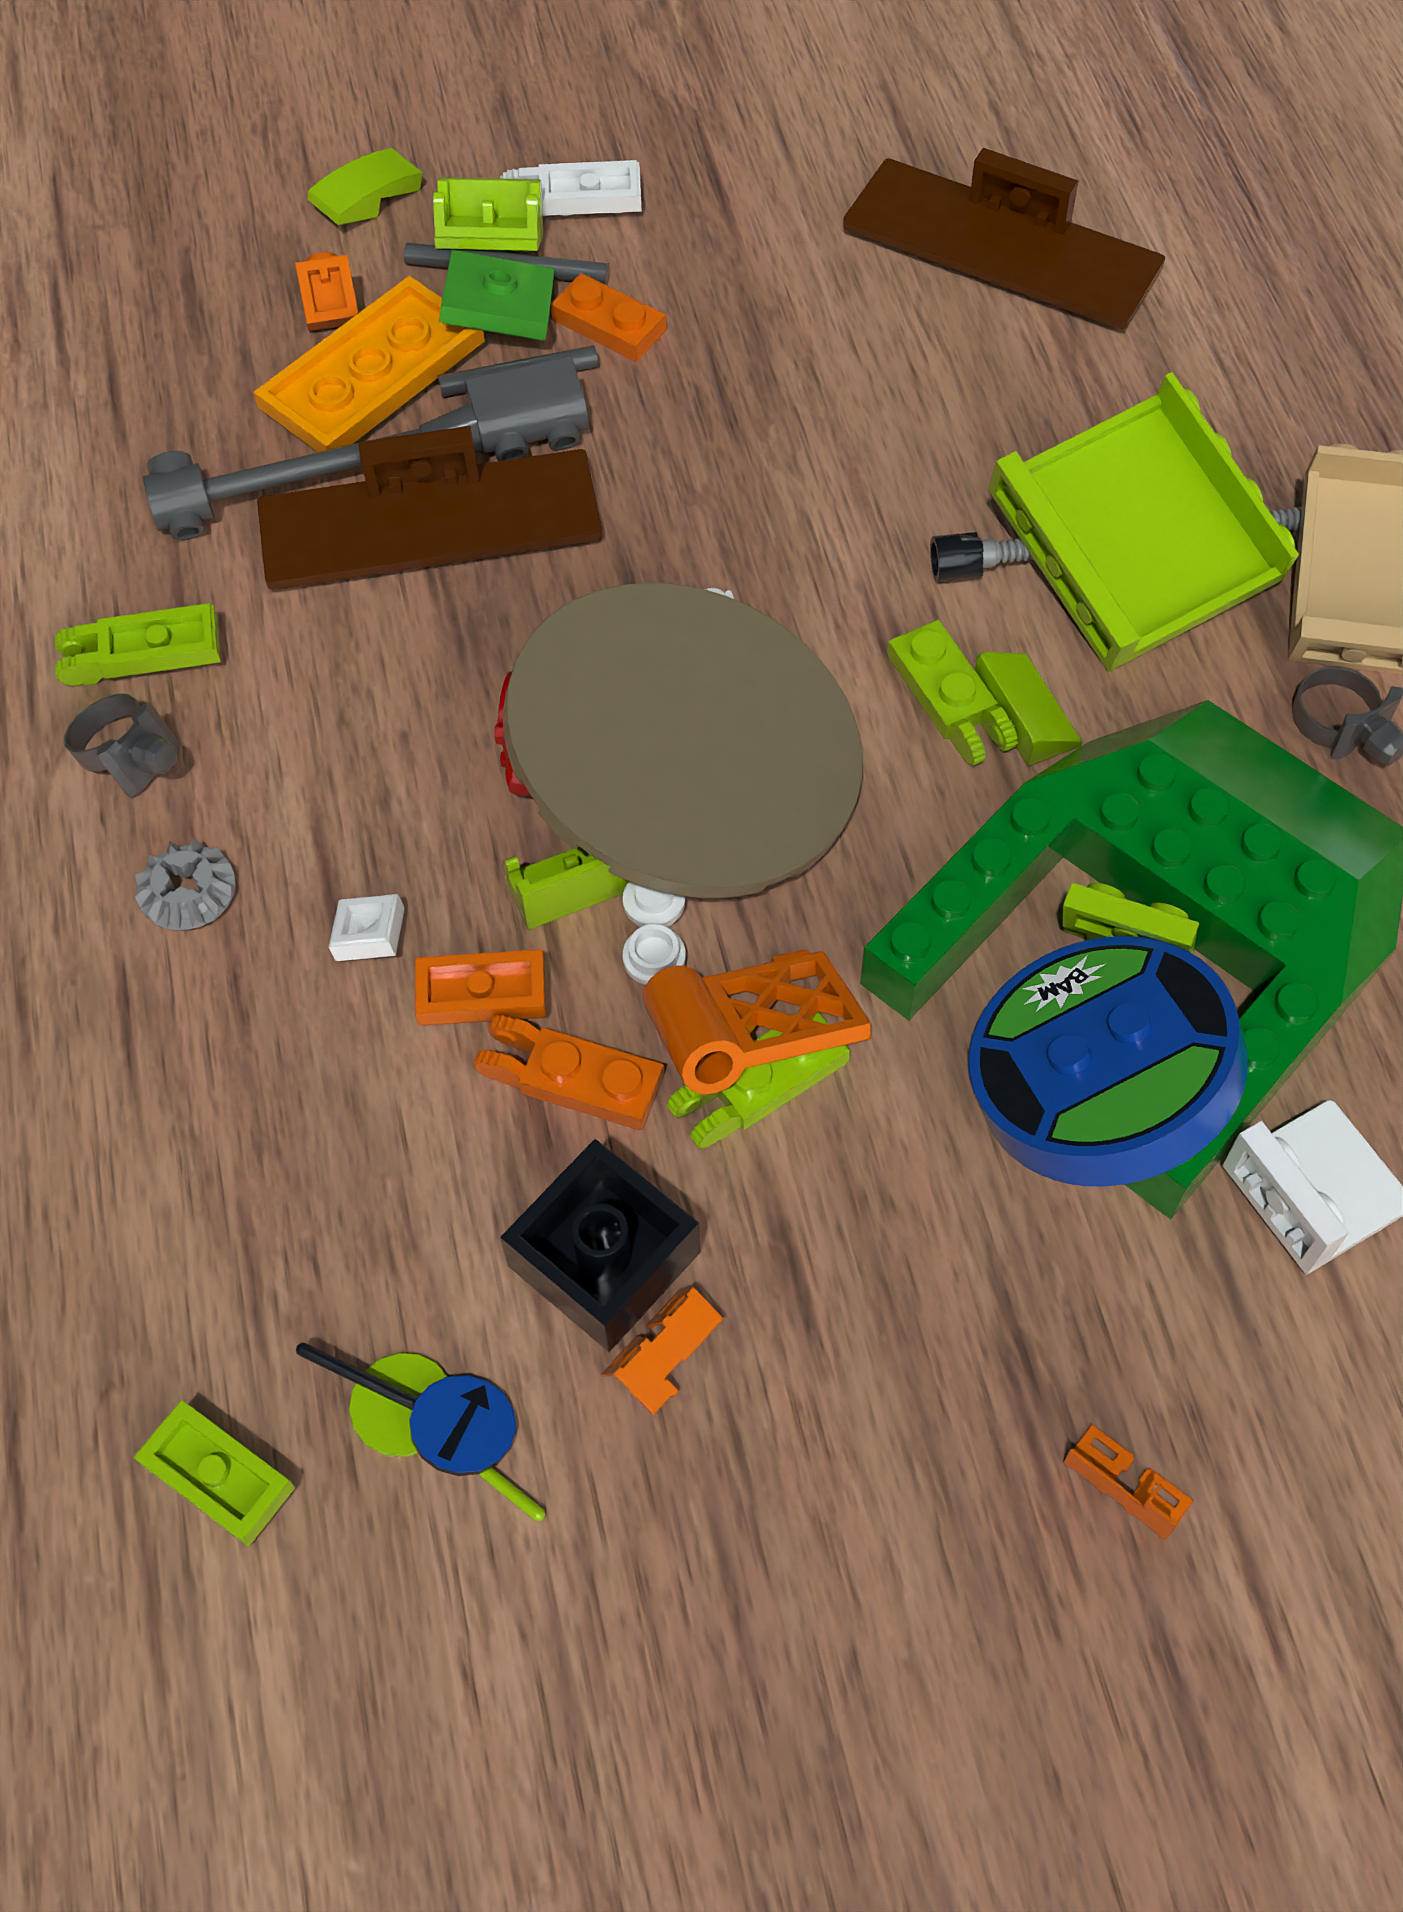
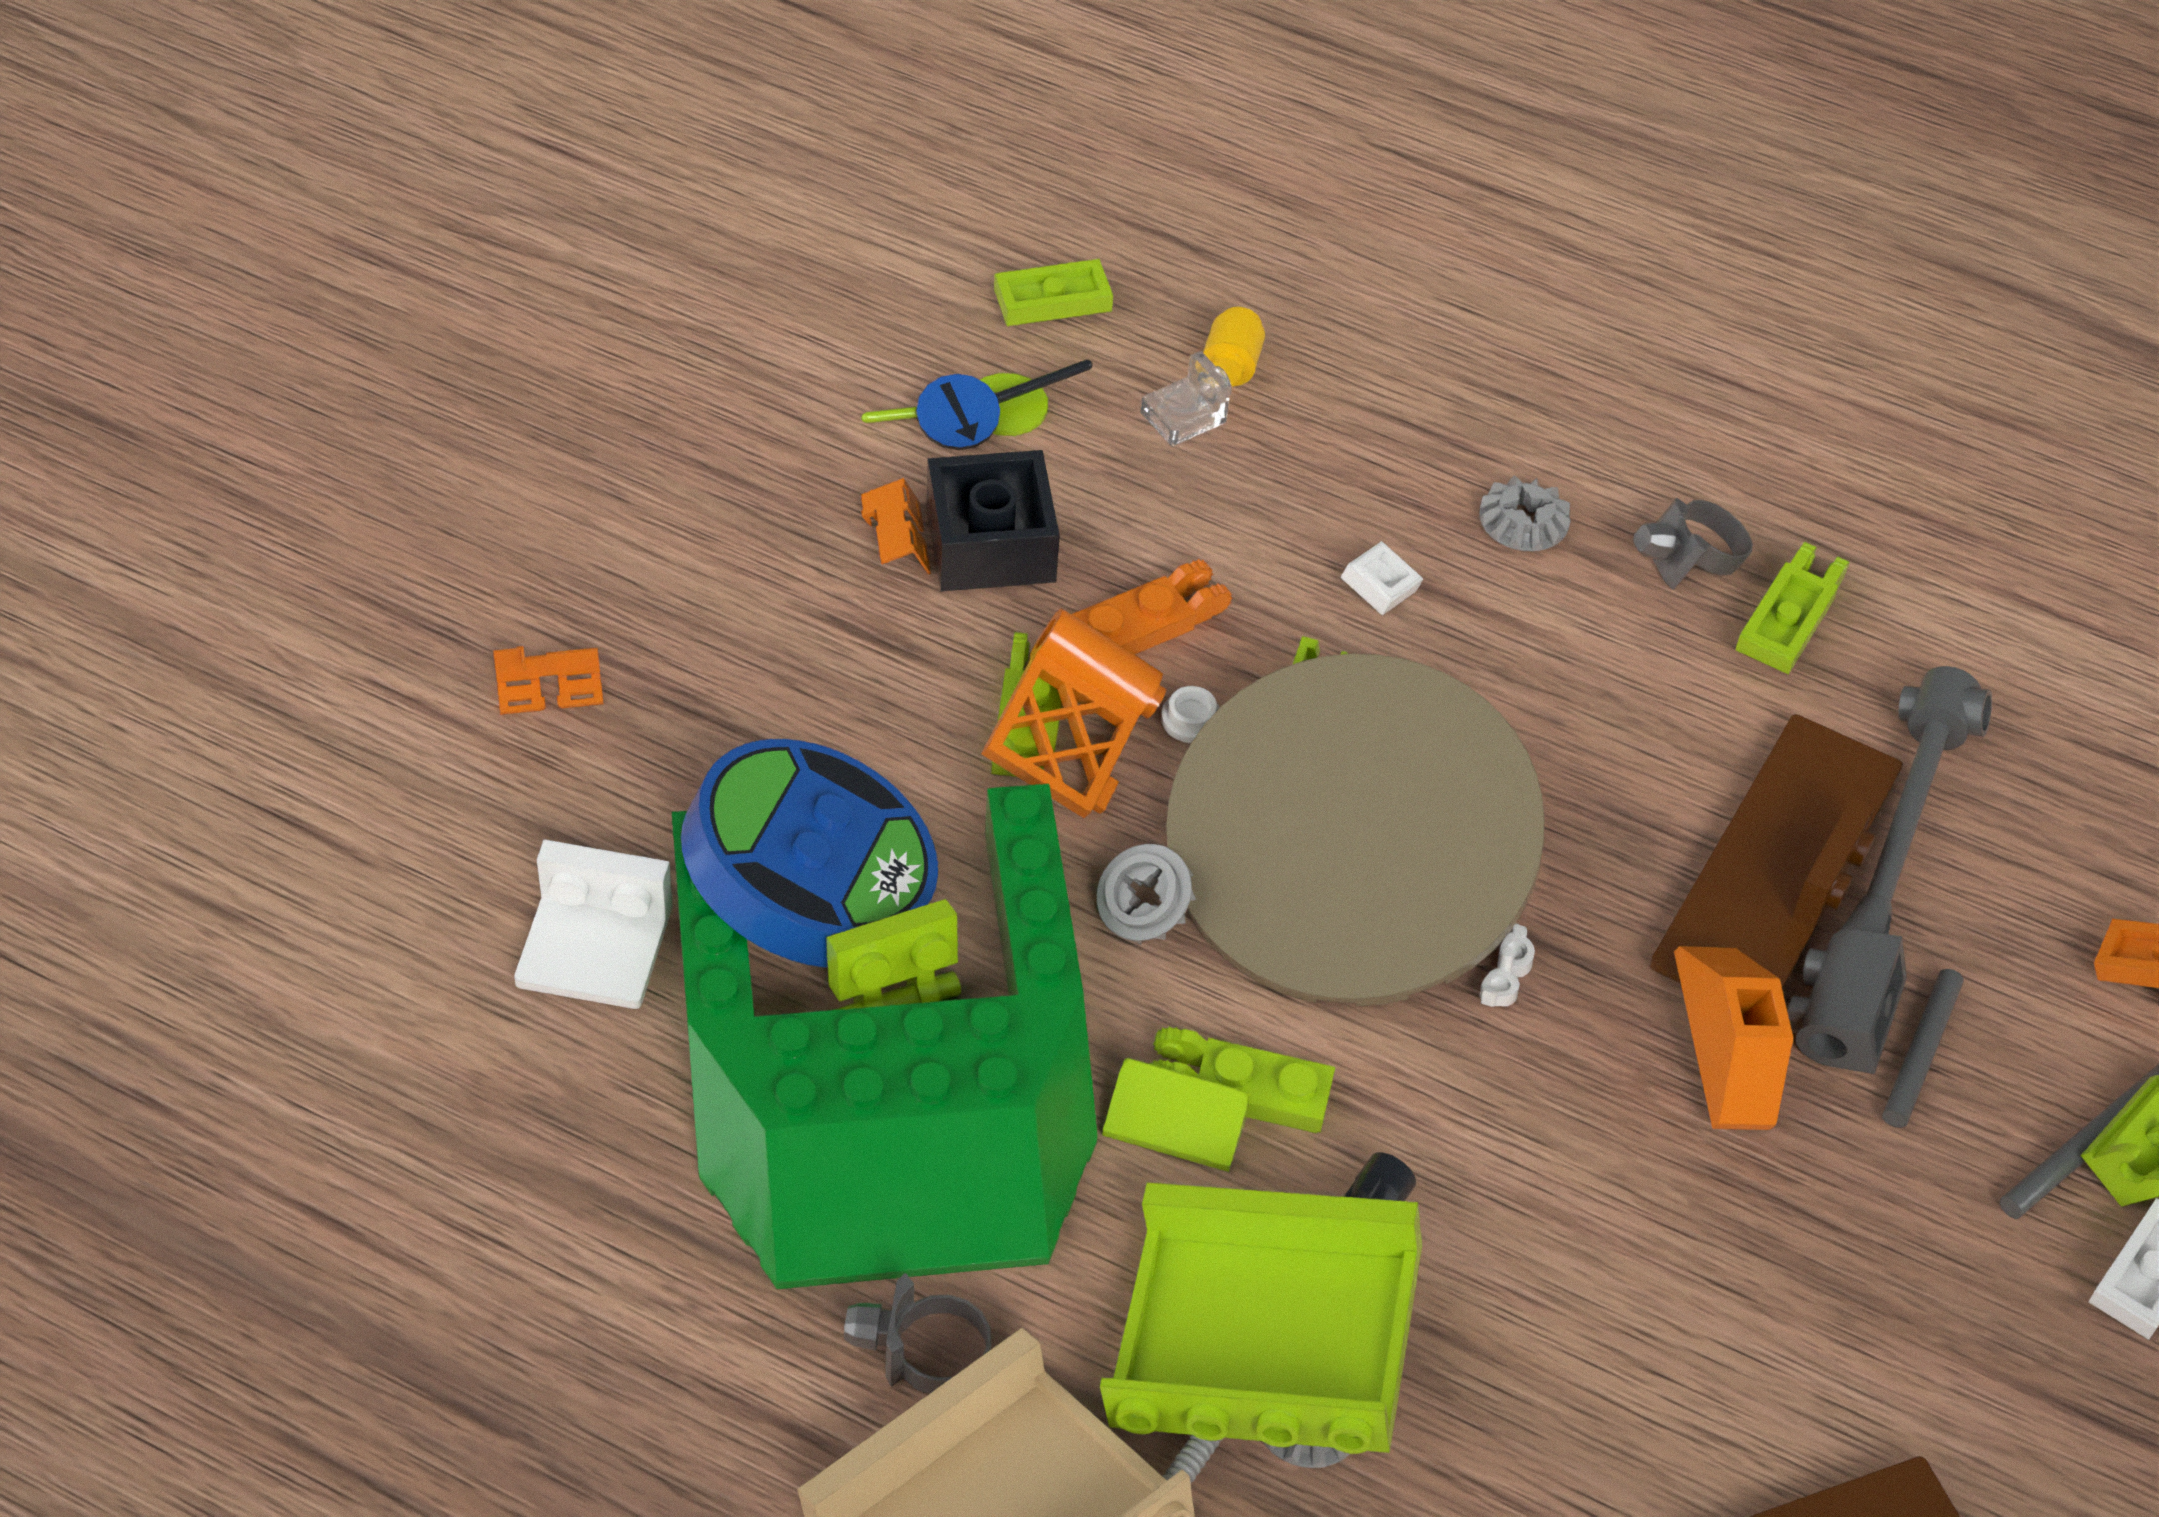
camera: 125 degrees right, 10 degrees down
light orange plate [253,275,485,452] -> none
orange plate [415,949,546,1026] -> none
bright green plate [439,250,555,341] -> none
orange plate [550,273,667,362] -> none
none -> light grey gear [1097,844,1196,945]
none -> clear bracket [1140,351,1232,447]
none -> yellow brick [1201,306,1265,386]
none -> orange slope [1674,946,1793,1130]

